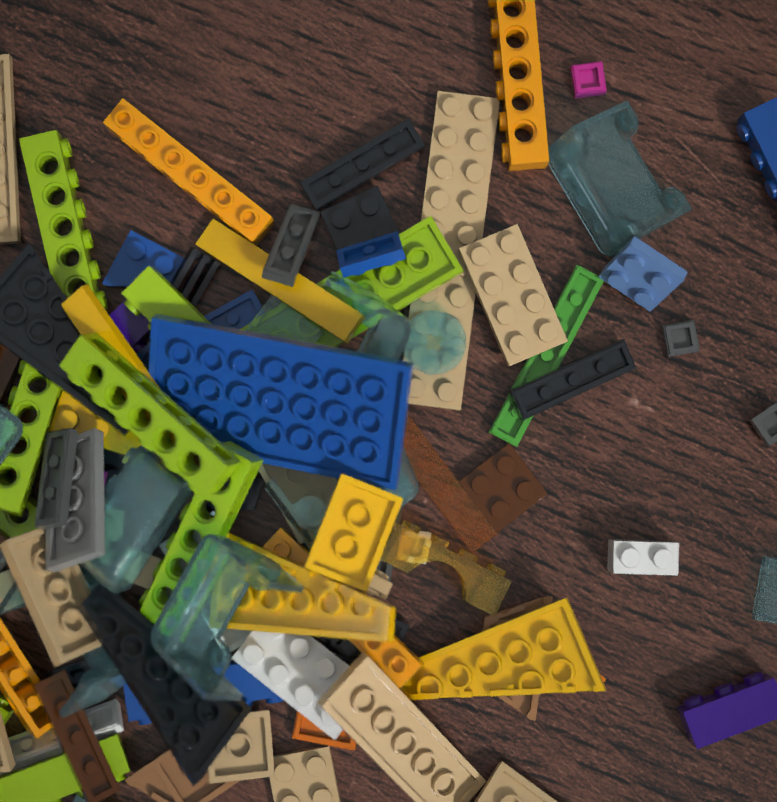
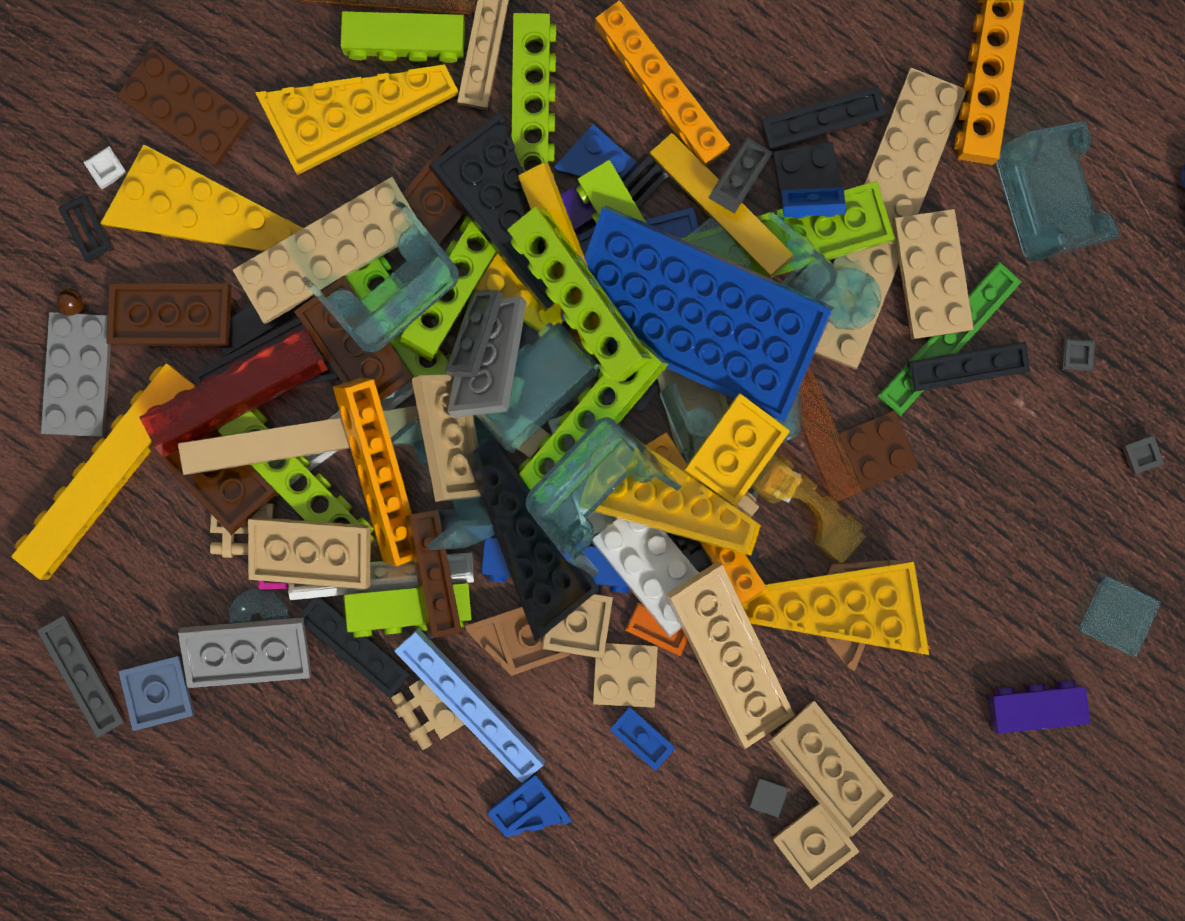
camera: 10 degrees right, 0 degrees up
dark pink tile [570,61,607,99] -> none
medium blue plate [599,236,688,312] -> none
white brick [607,539,679,575] -> none

